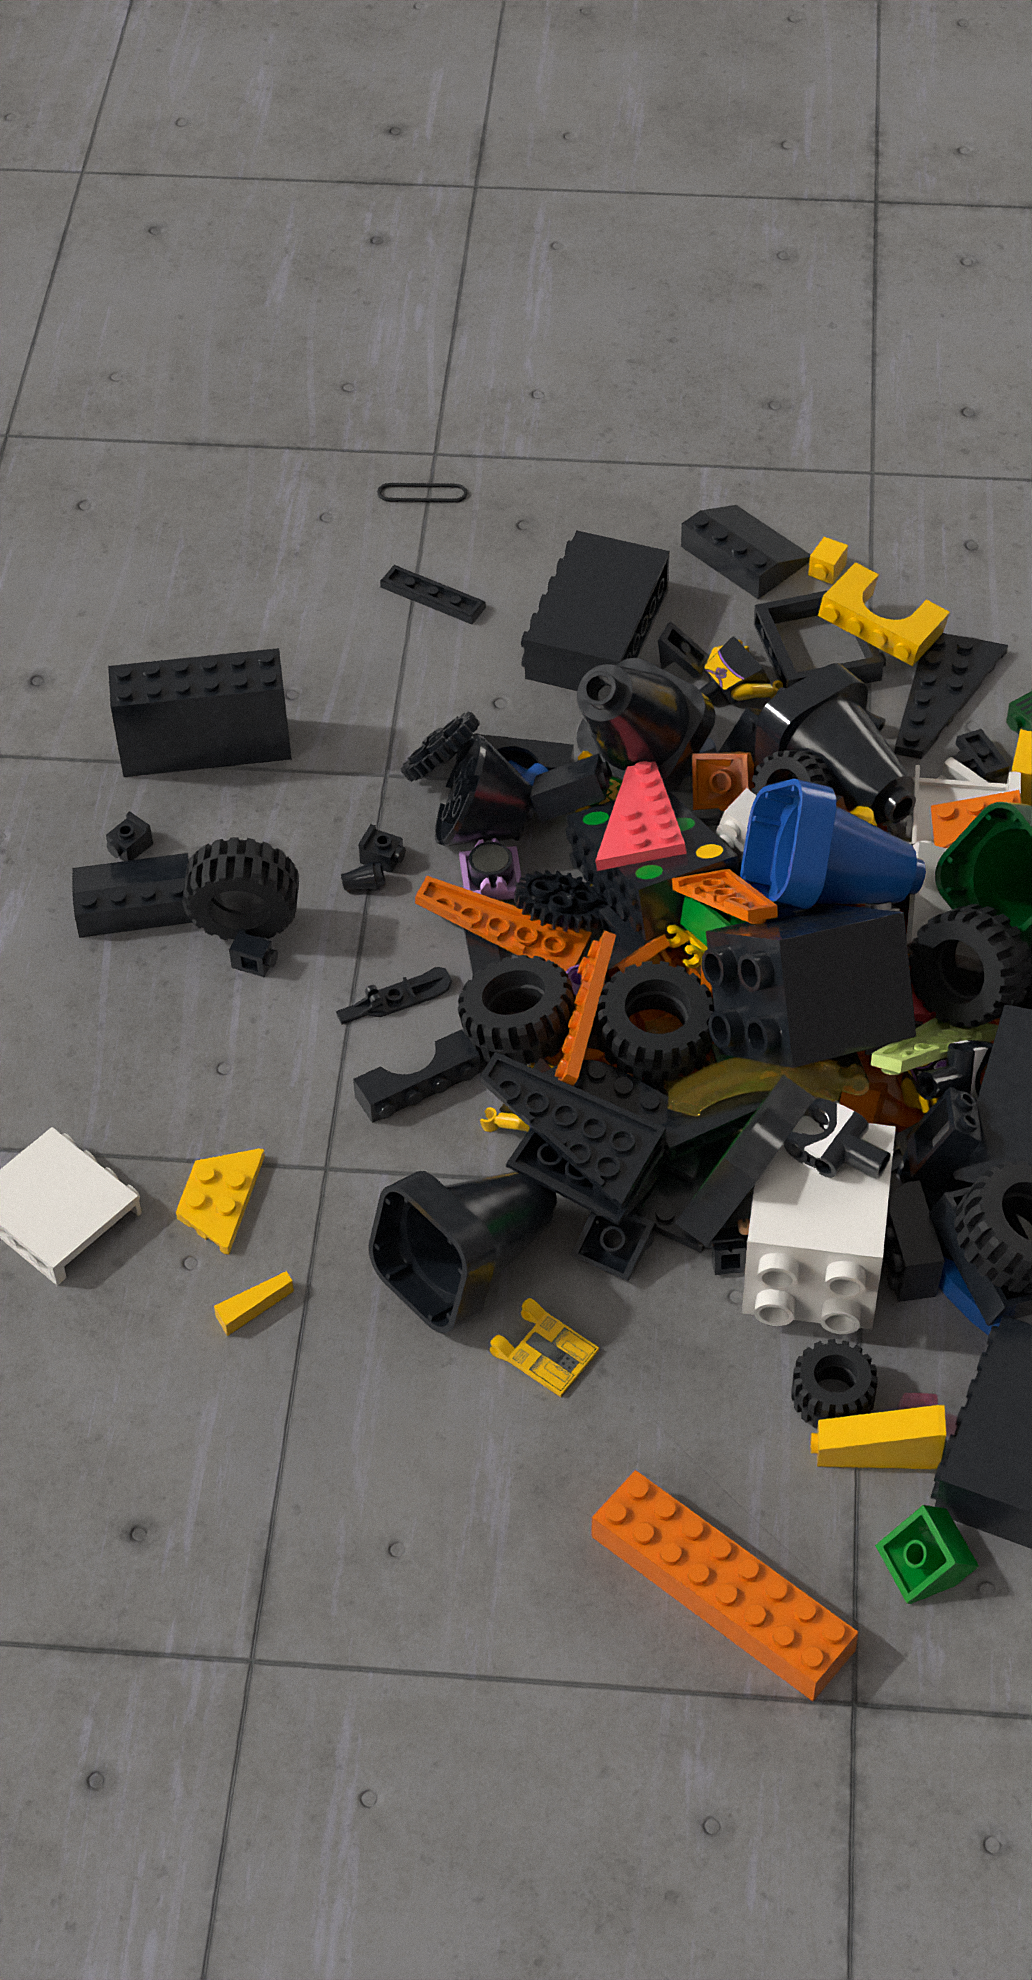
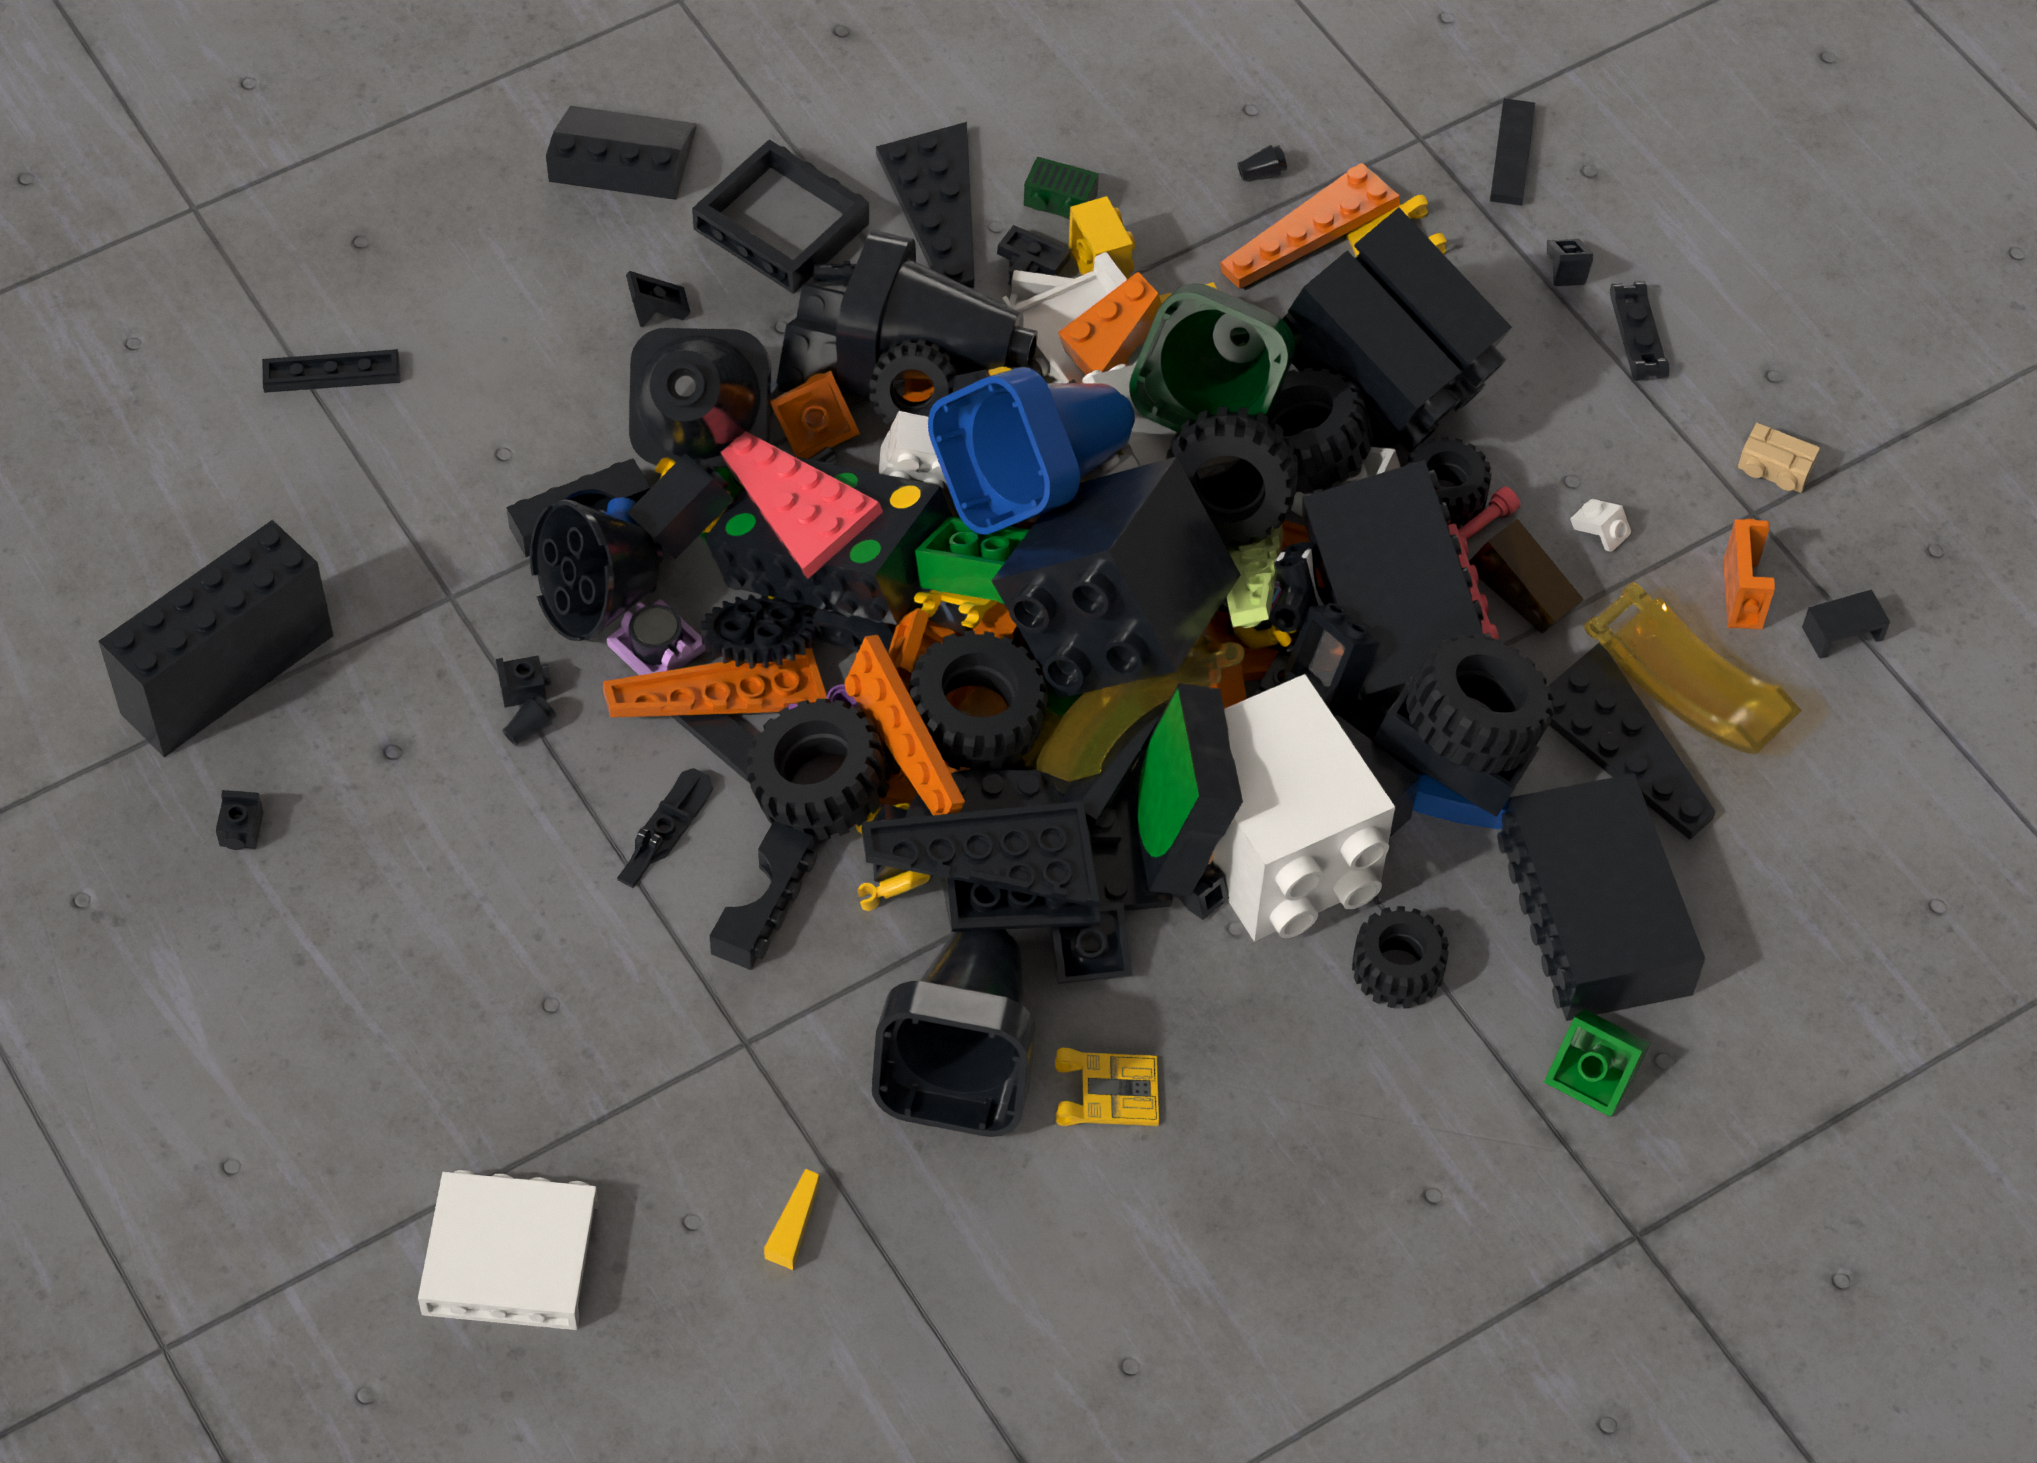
camera: 40 degrees left, 5 degrees up
black slope [72,853,193,938] -> none
yellow wing [176,1148,265,1255] -> none
black tyre [183,837,299,941] -> none
black brick [229,928,278,977] -> none
black piece [377,483,468,502] -> none
black gear [401,711,480,782] -> none
black brick [521,531,670,691] -> none
orange brick [592,1470,858,1701] -> none
orange wing [672,869,778,924] -> none
torso [699,636,783,704] -> none
black connector [784,1098,891,1179] -> none
yellow brick [808,537,848,584] -> none
yellow slope [810,1405,946,1469] -> none
yellow arch [818,562,950,666] -> none
clear pink tile [897,1393,938,1410] -> none

